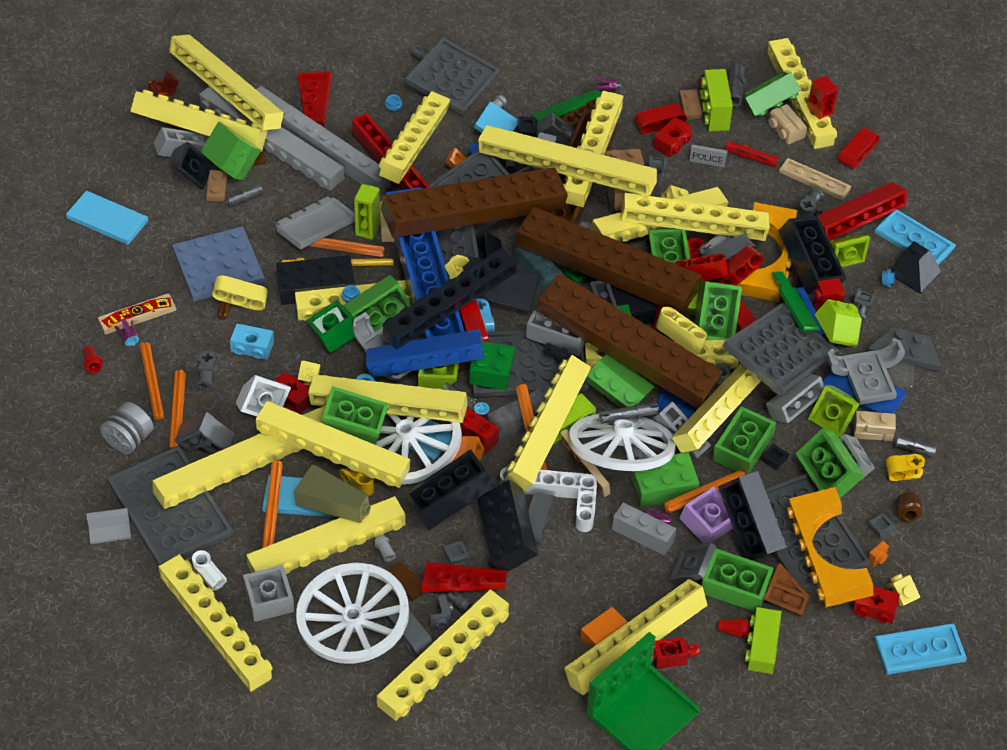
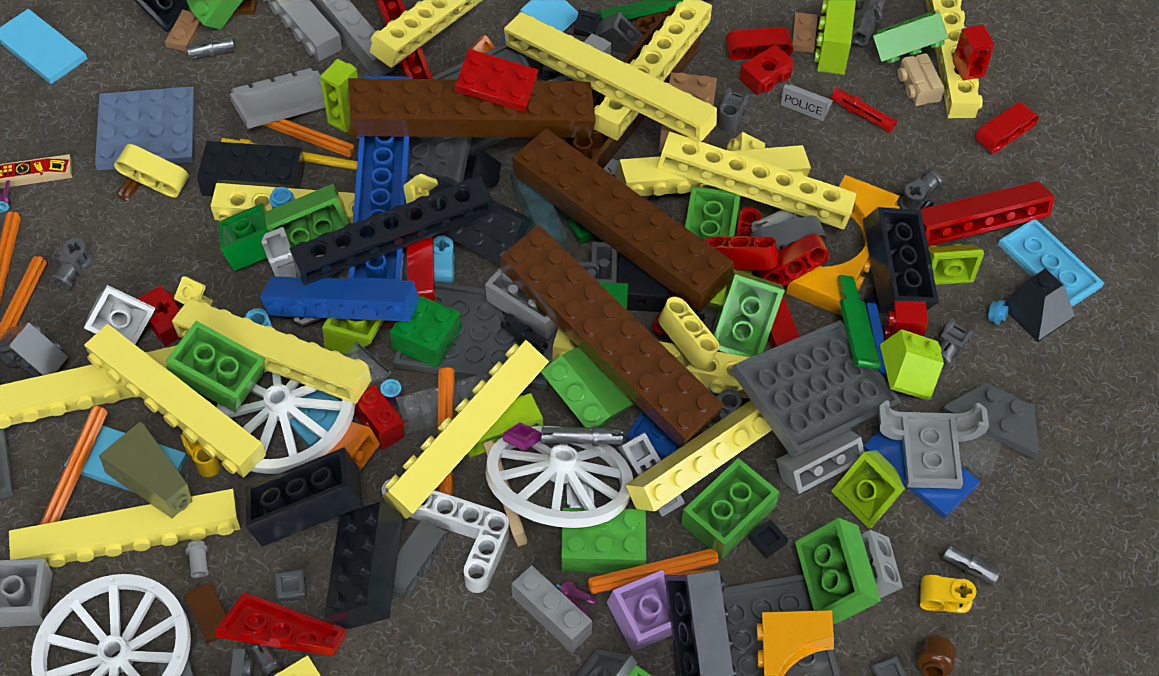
camera: 15 degrees right, 5 degrees up
medium azure brick [230,324,274,360] -> none
tan tile [779,158,851,200] -> none
tan brick [853,411,896,441] -> none
none -> red plate [454,48,538,112]
none -> magenta tile [503,422,541,451]

